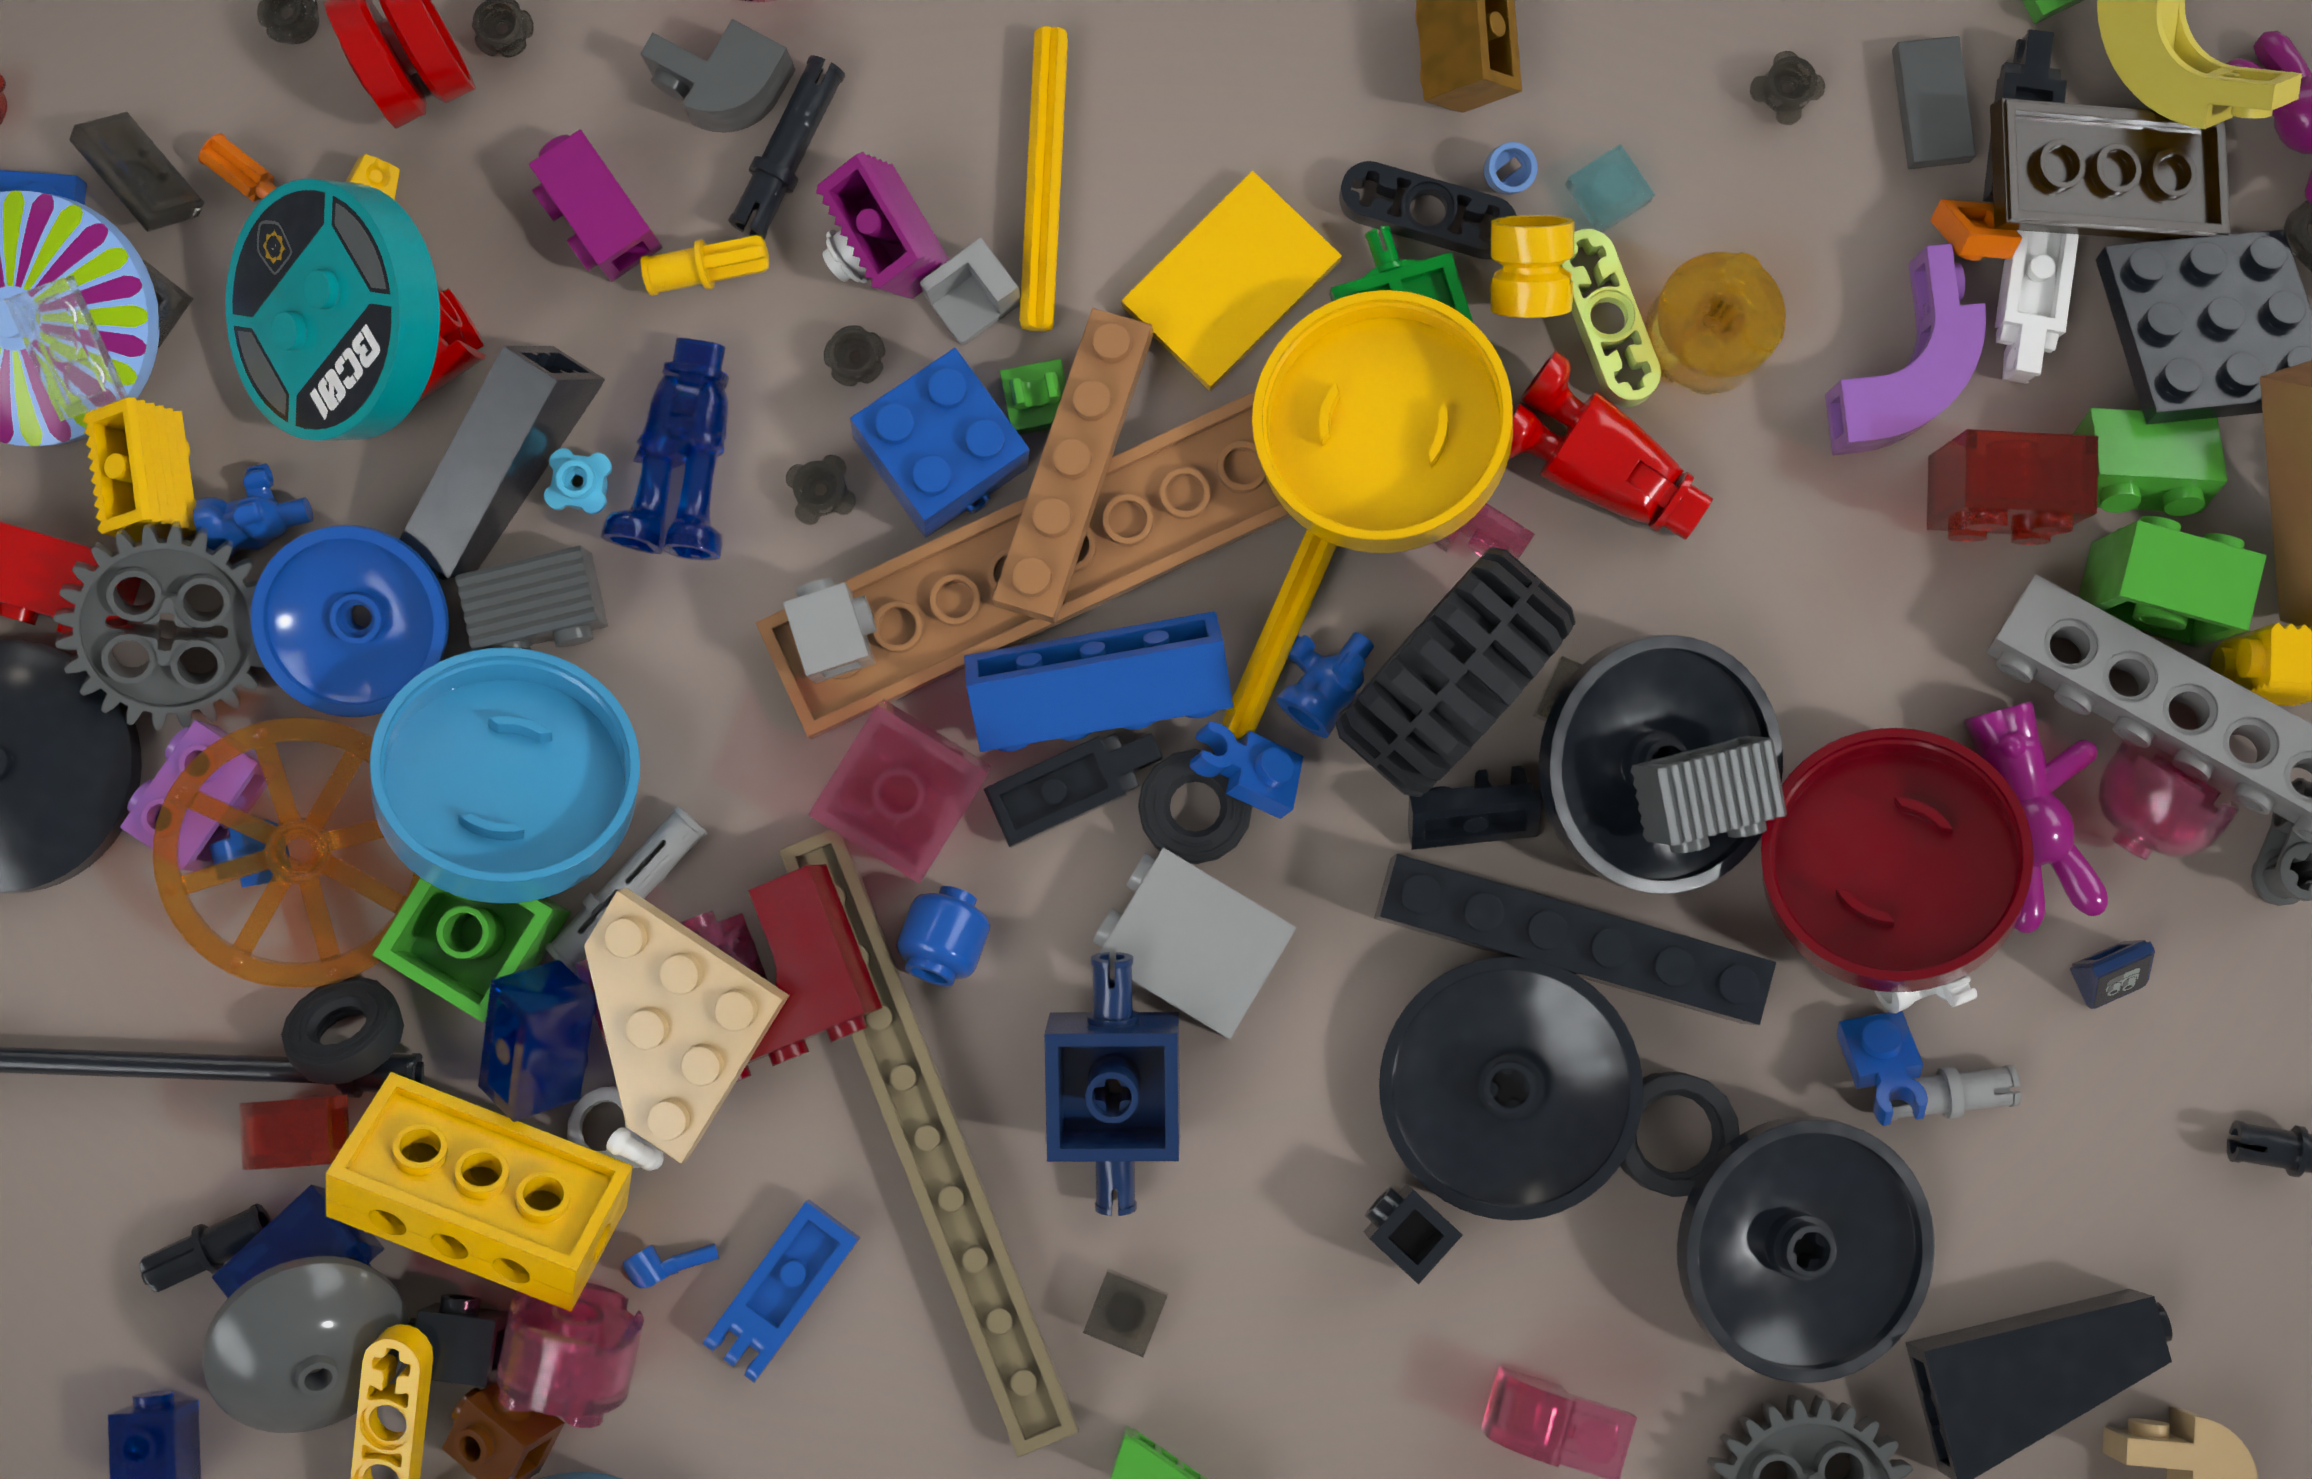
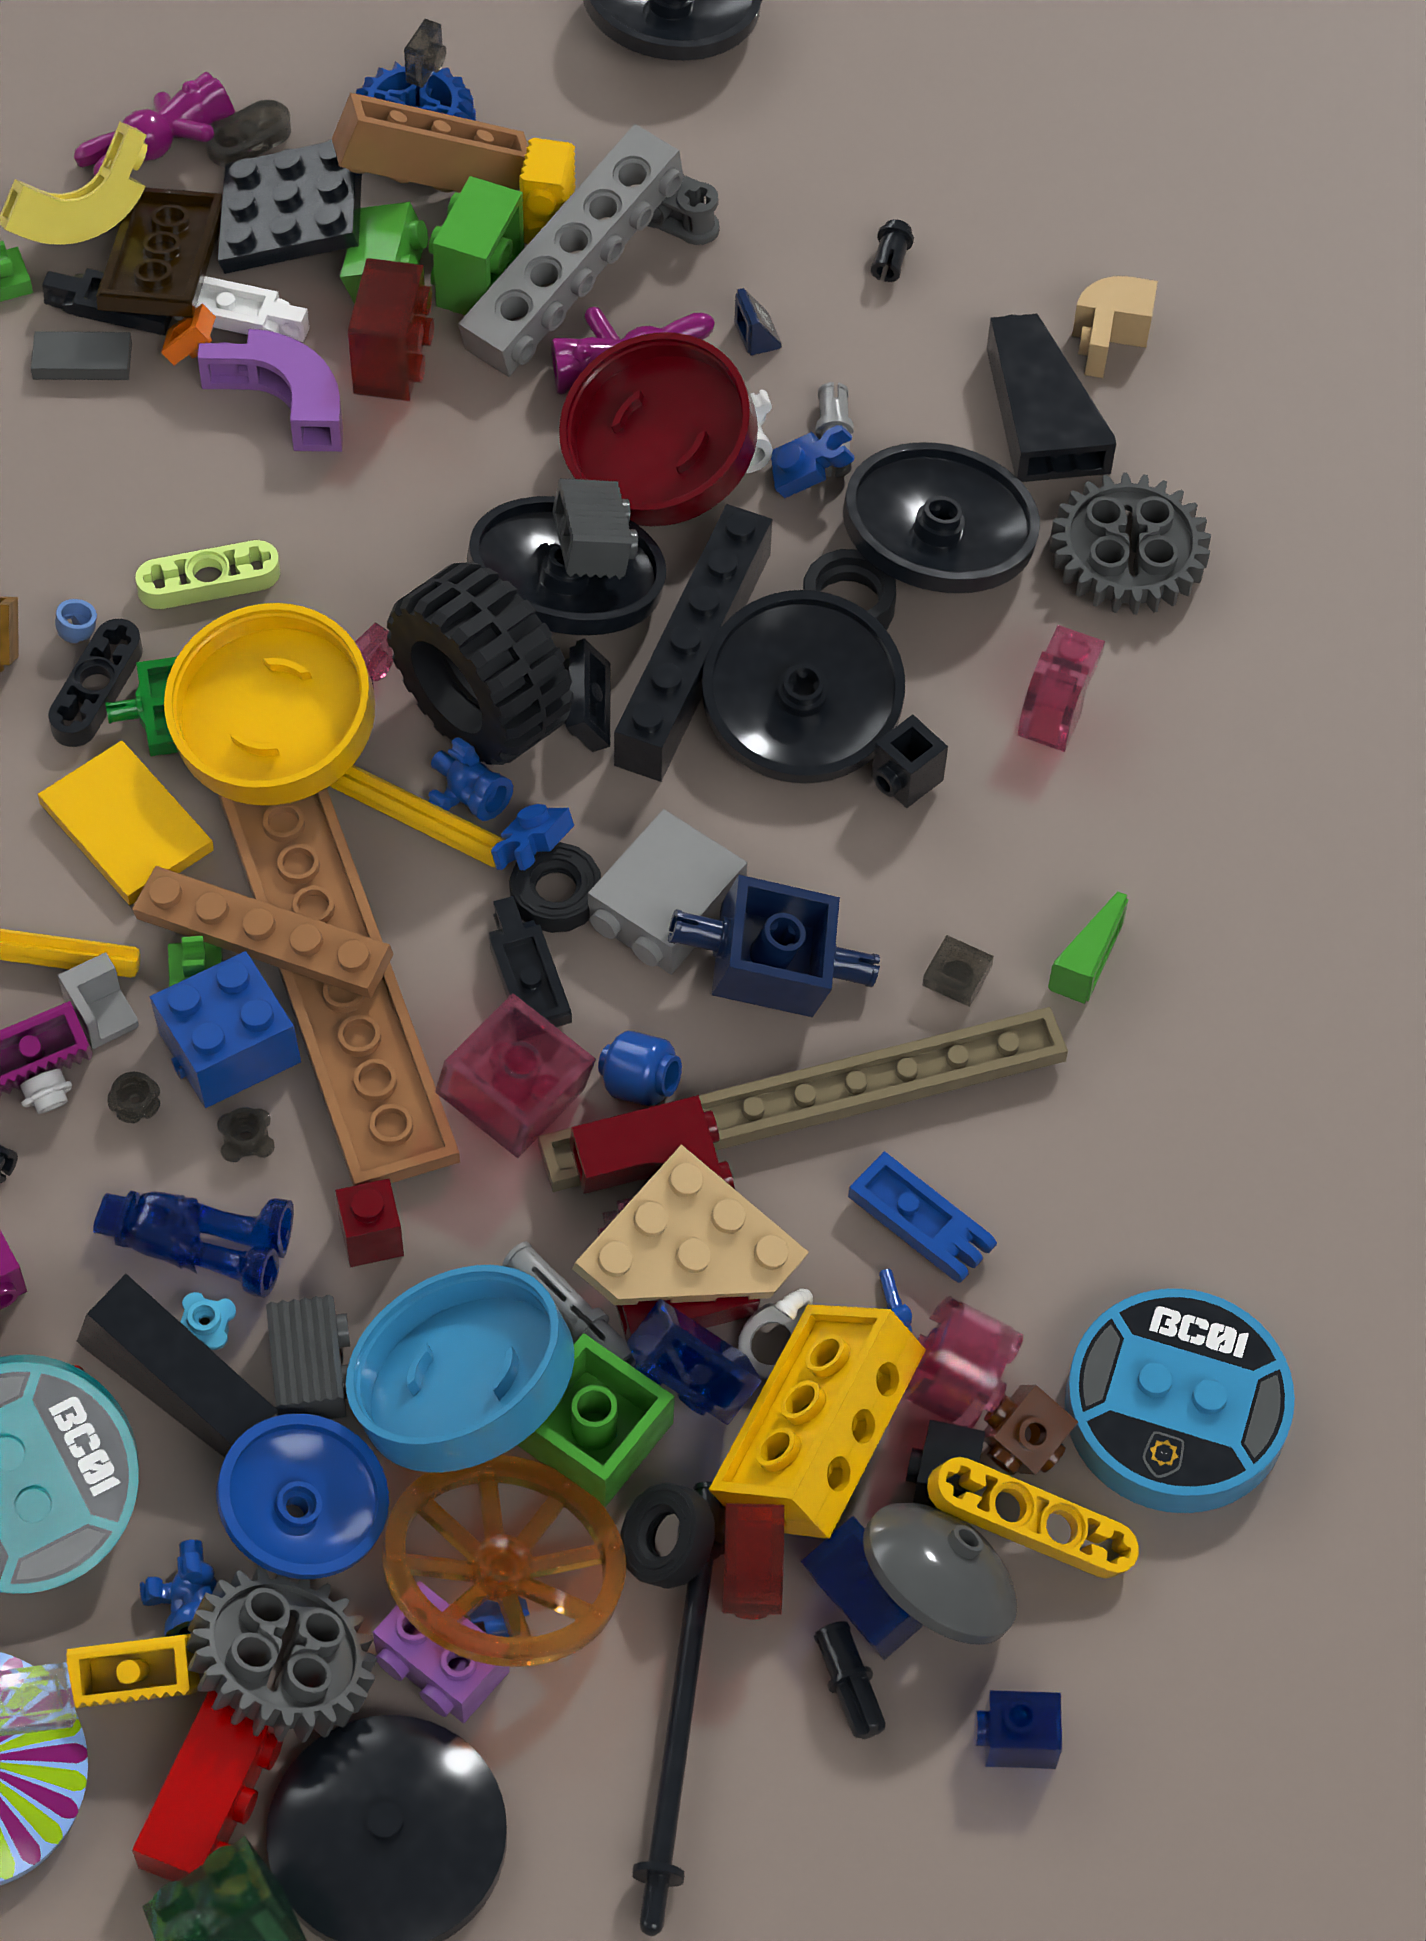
camera: 90 degrees left, 25 degrees down
yellow axle [640,235,769,296] -> none
light grey brick [783,578,877,684] -> none
blue brick [964,611,1233,752] -> none
yellow wheel [1490,215,1574,318] -> none
red piece [1509,351,1713,540] -> none
clear light blue plate [1565,144,1655,233] -> none
clear yellow brick [1645,252,1786,395] -> none
clear smoke plate [1750,51,1825,125] -> none
clear pink cylinder [2098,739,2240,860] -> none
none -> dark red brick [335,1178,404,1268]

